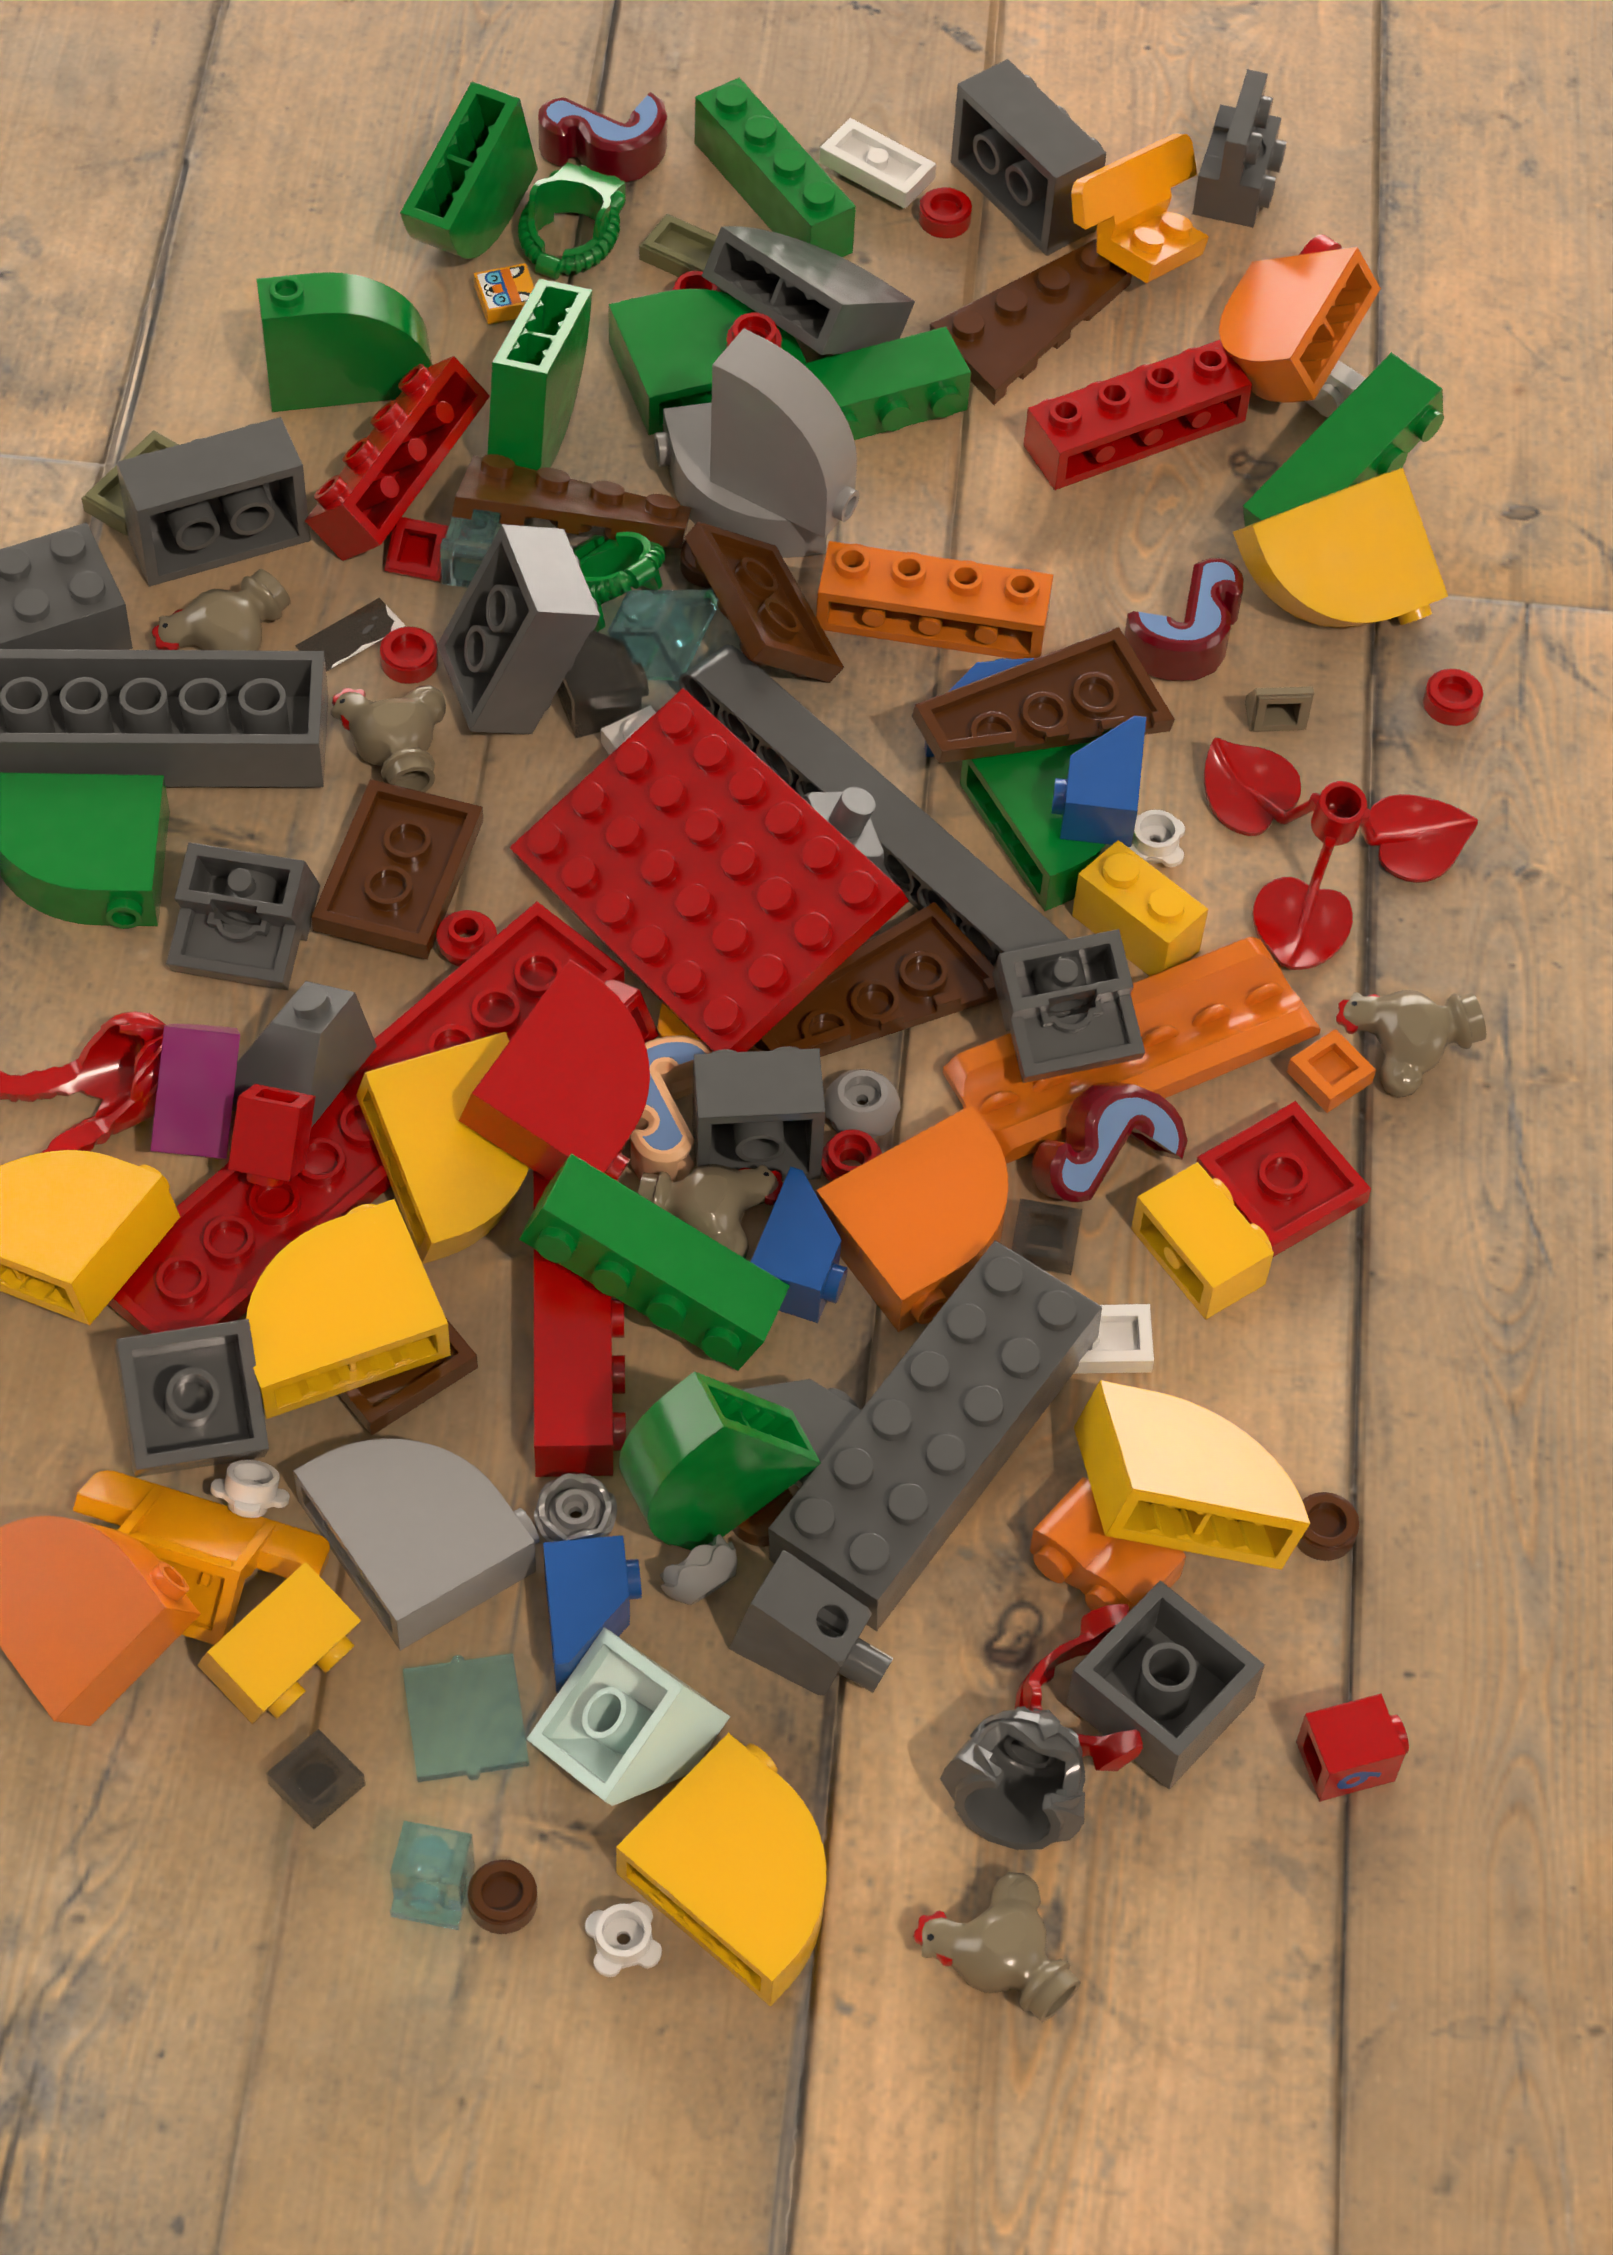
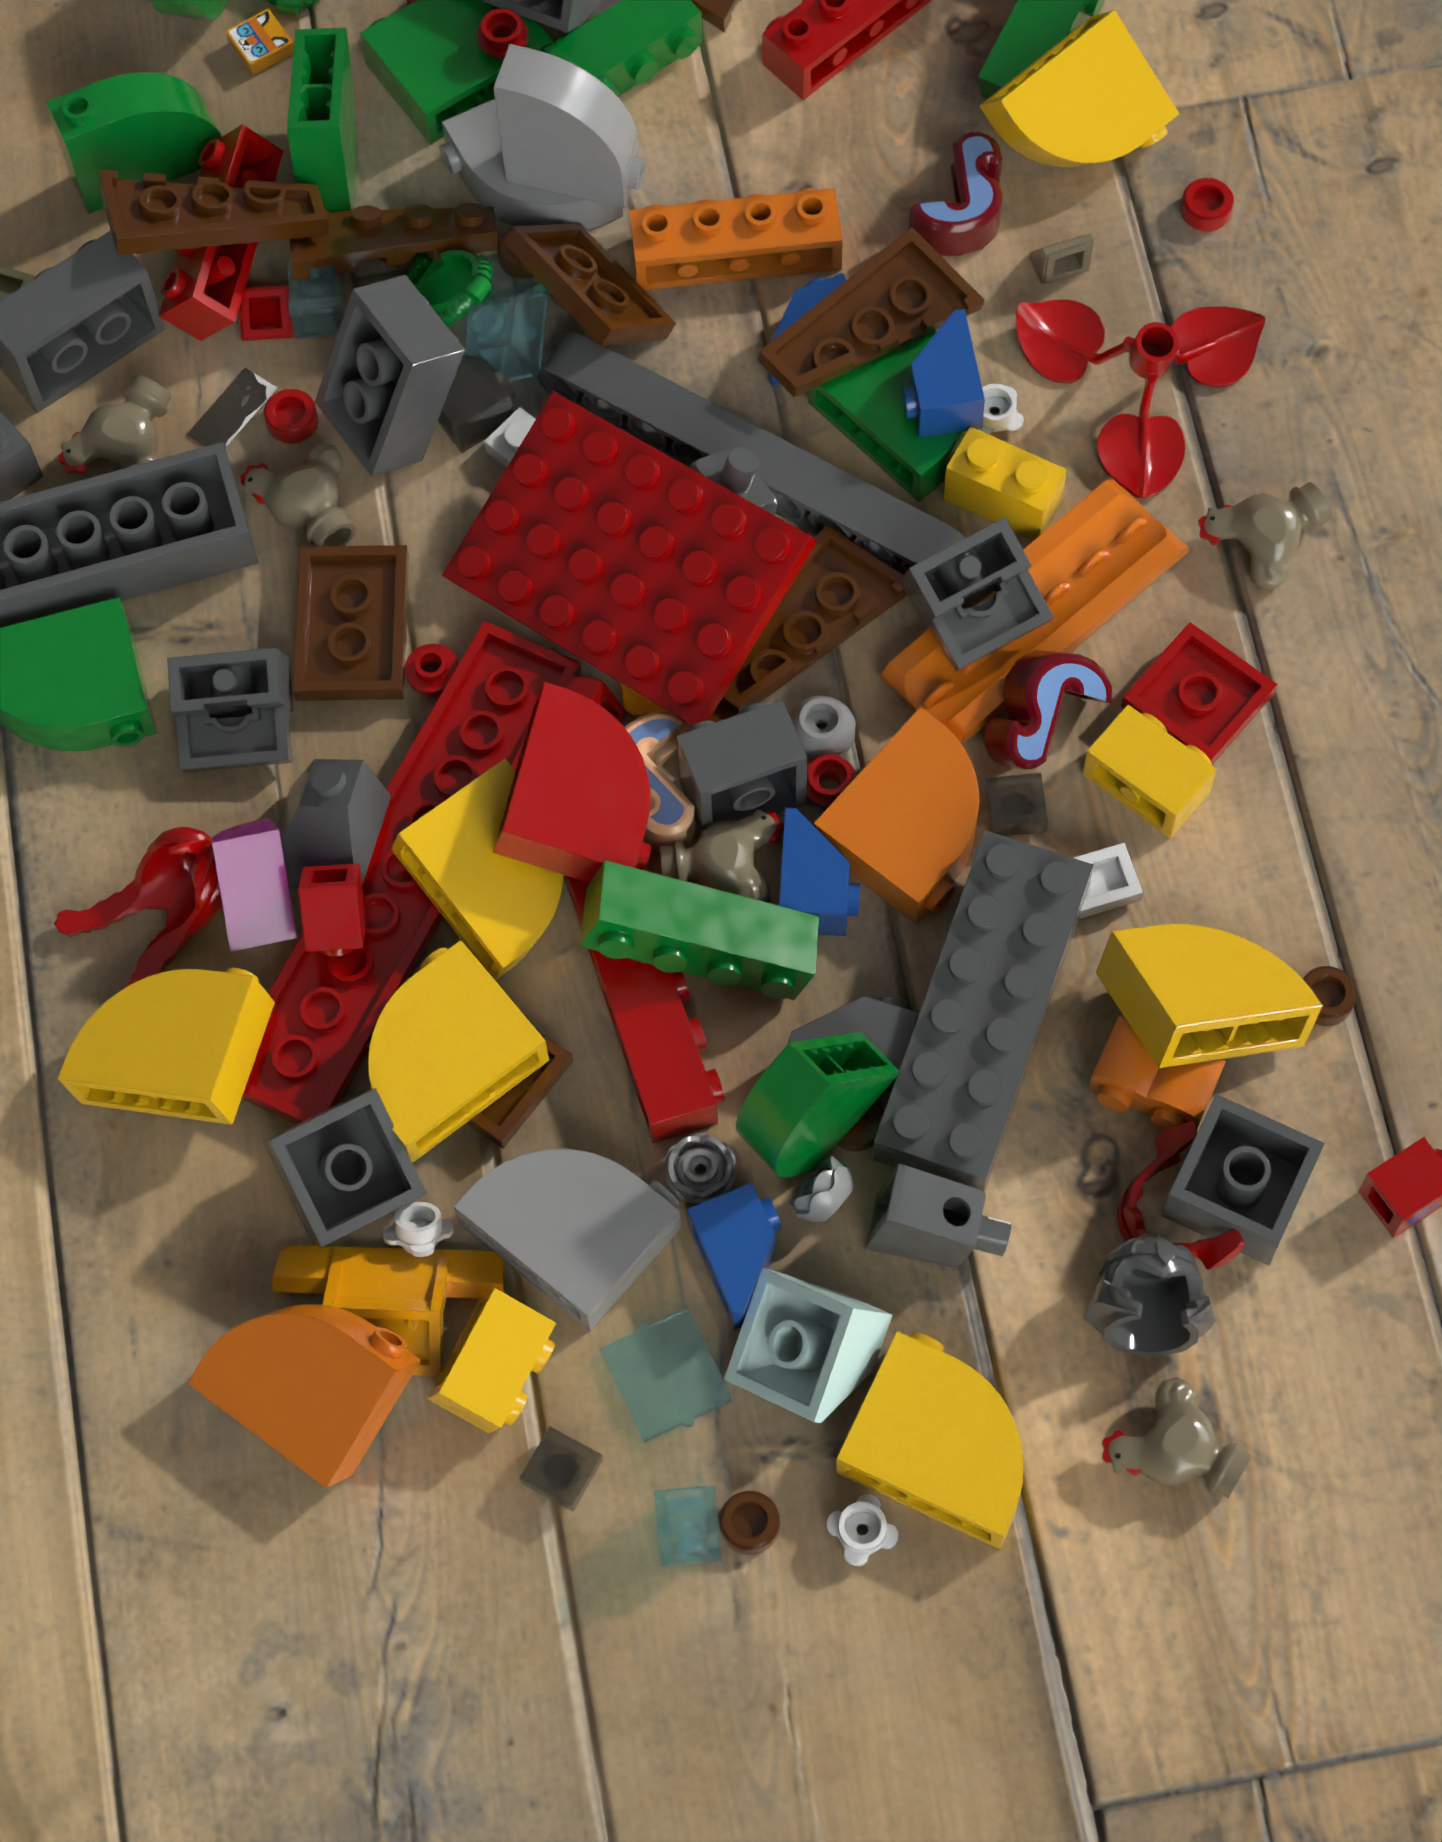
camera: 10 degrees left, 10 degrees up
orange plate [1287,1029,1376,1113] -> none
none -> reddish brown wing [98,170,328,255]

